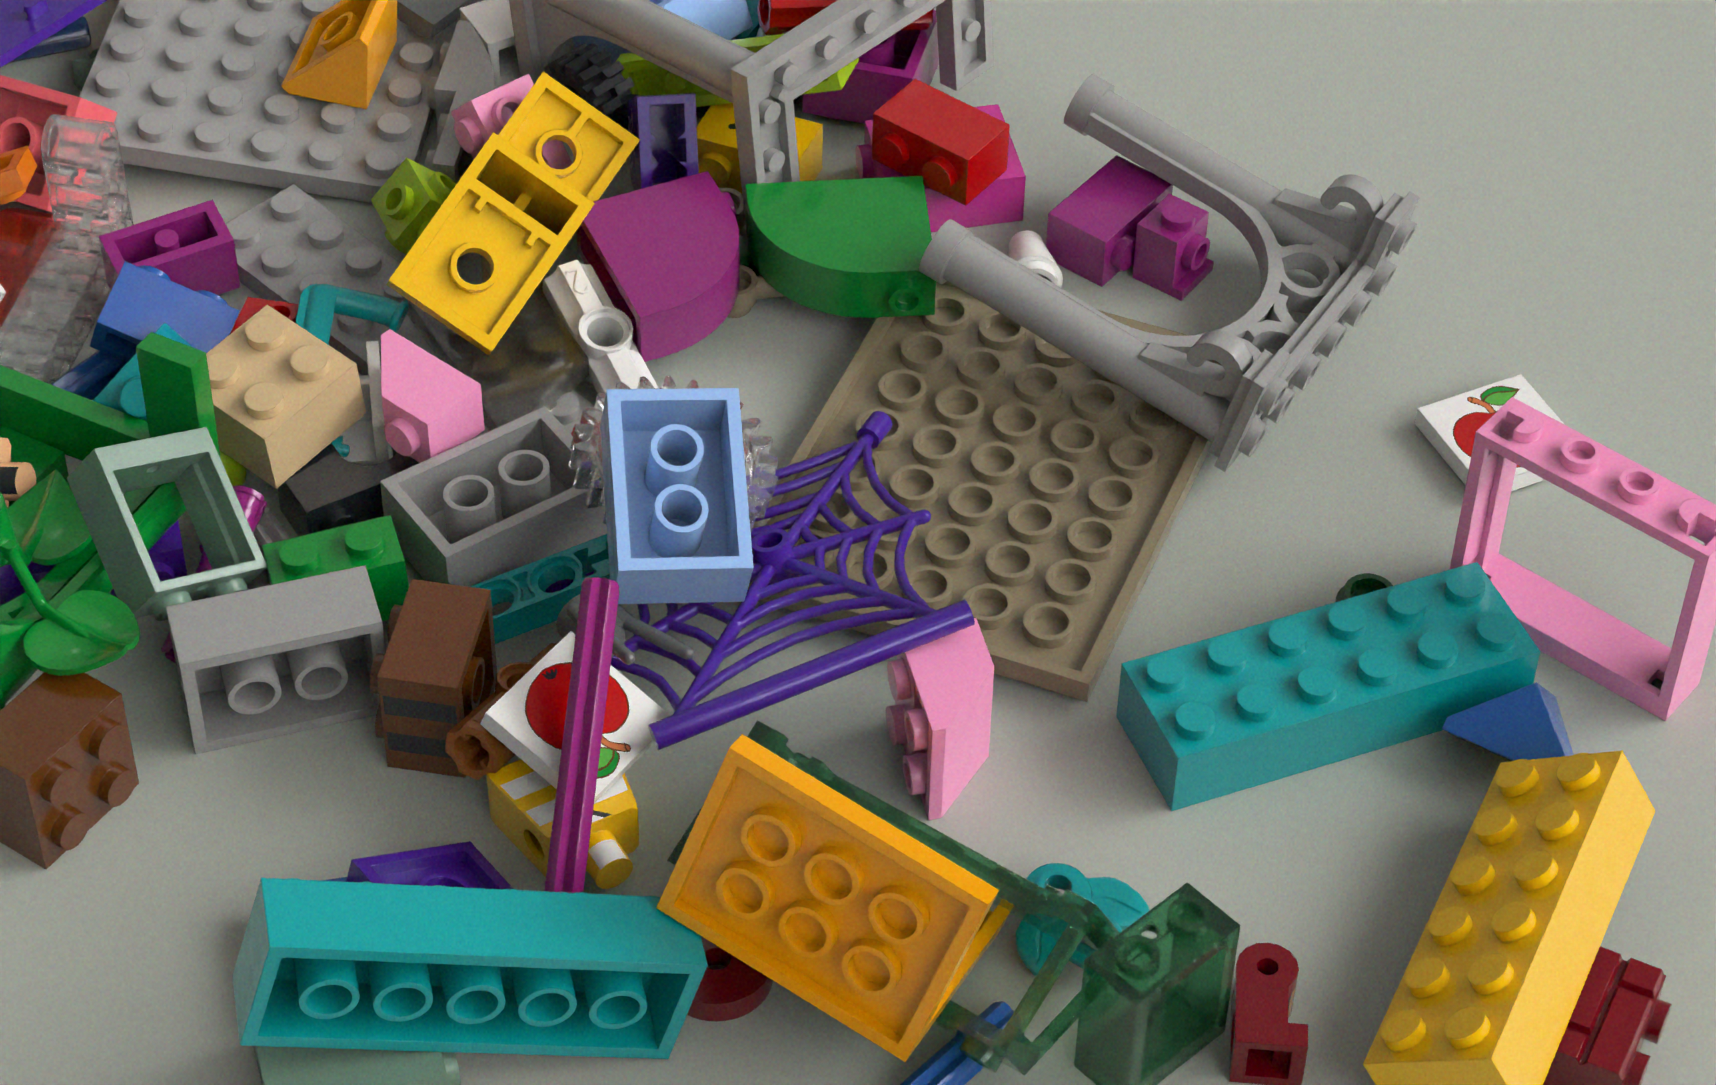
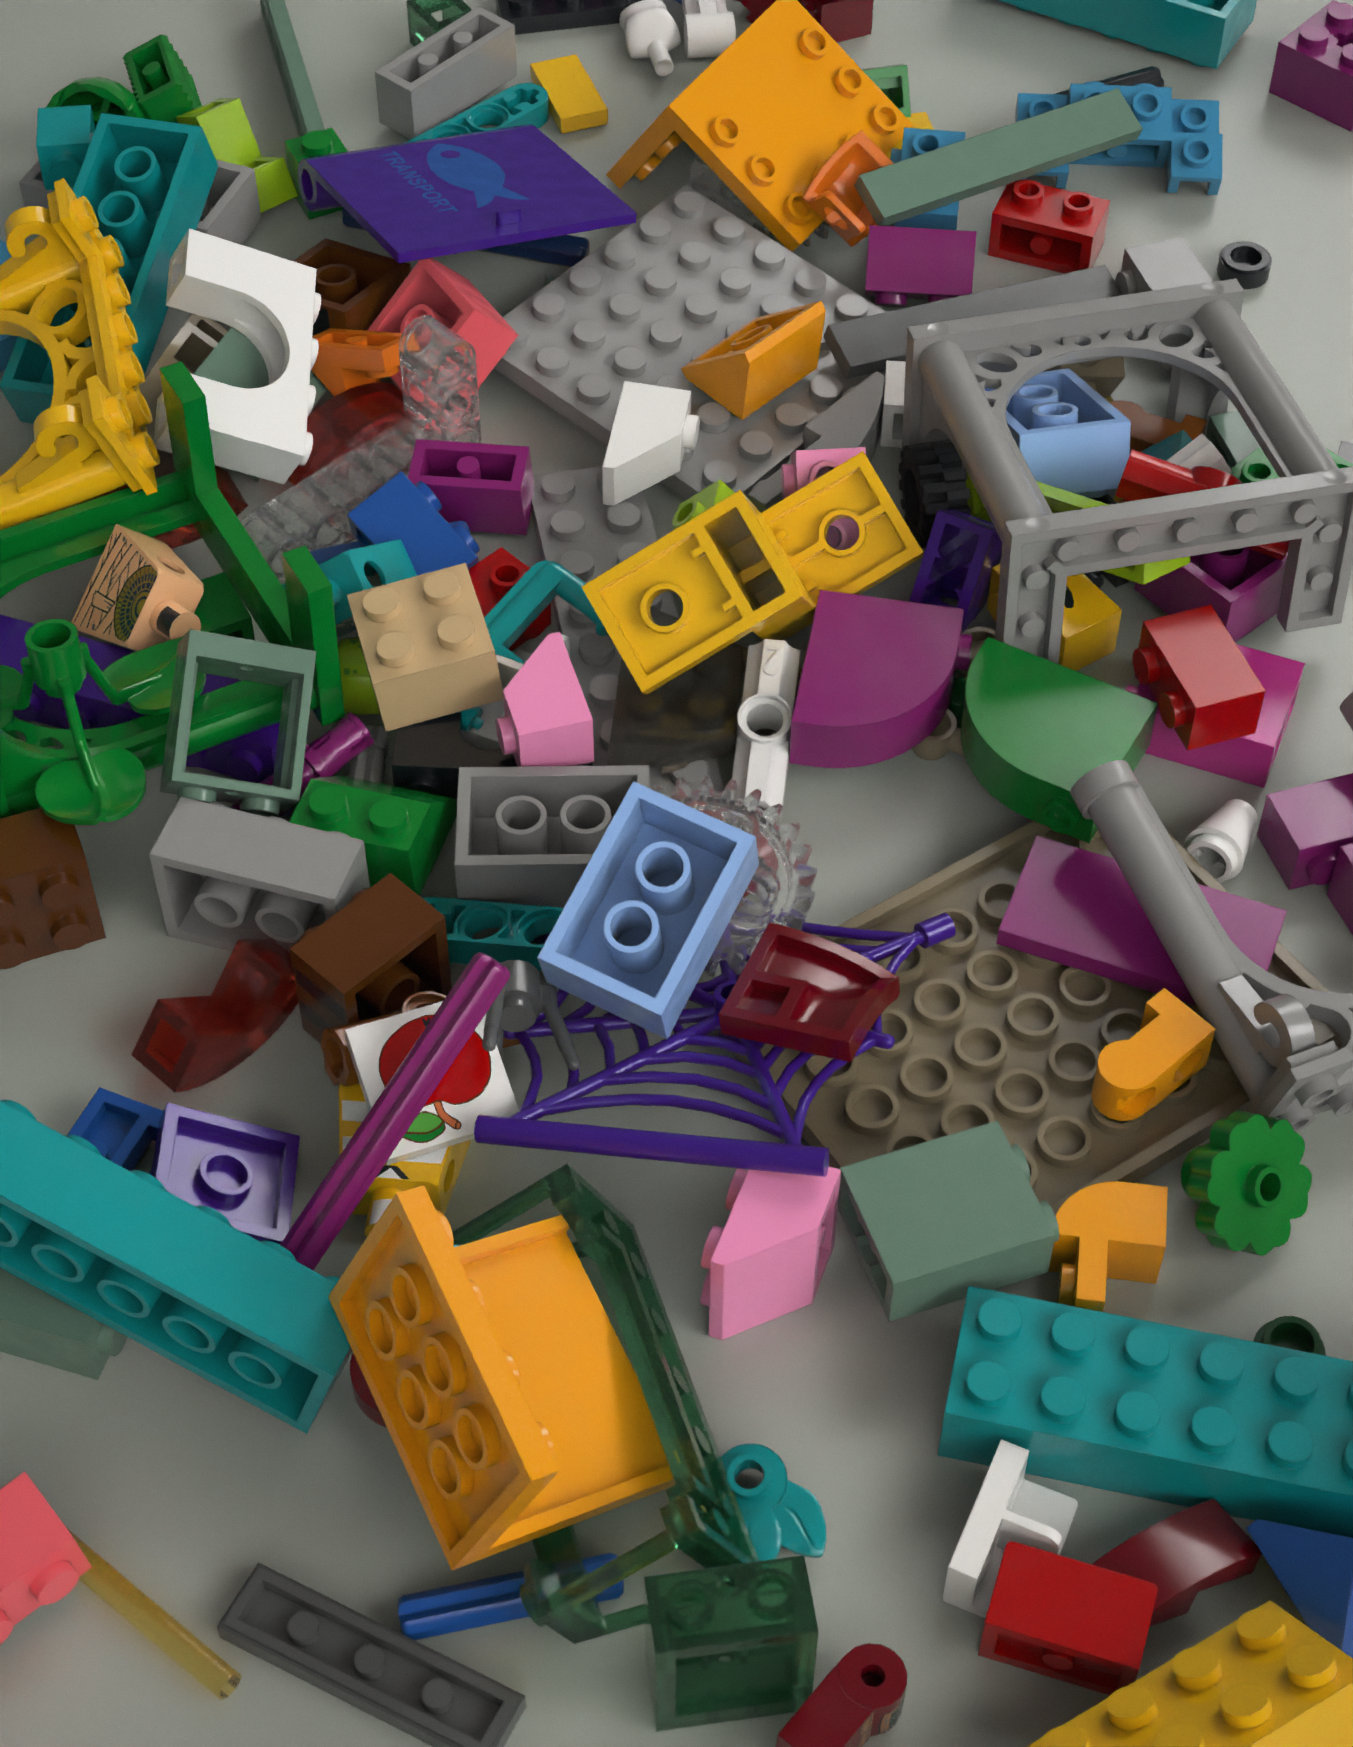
camera: 35 degrees right, 5 degrees up
none -> clear red brick [131,938,298,1093]
none -> white slope [602,381,700,506]
none -> dark red plate [718,923,900,1062]
none -> sand green brick [838,1120,1059,1322]
none -> white panel [942,1439,1078,1619]
none -> red panel [978,1541,1158,1696]
none -> magenta tile [996,835,1287,1006]
none -> light orange brick [1048,1181,1168,1312]
none -> light orange leg [1091,988,1216,1121]
none -> dark red slope [1092,1499,1262,1626]
none -> green plant [1181,1111,1312,1256]

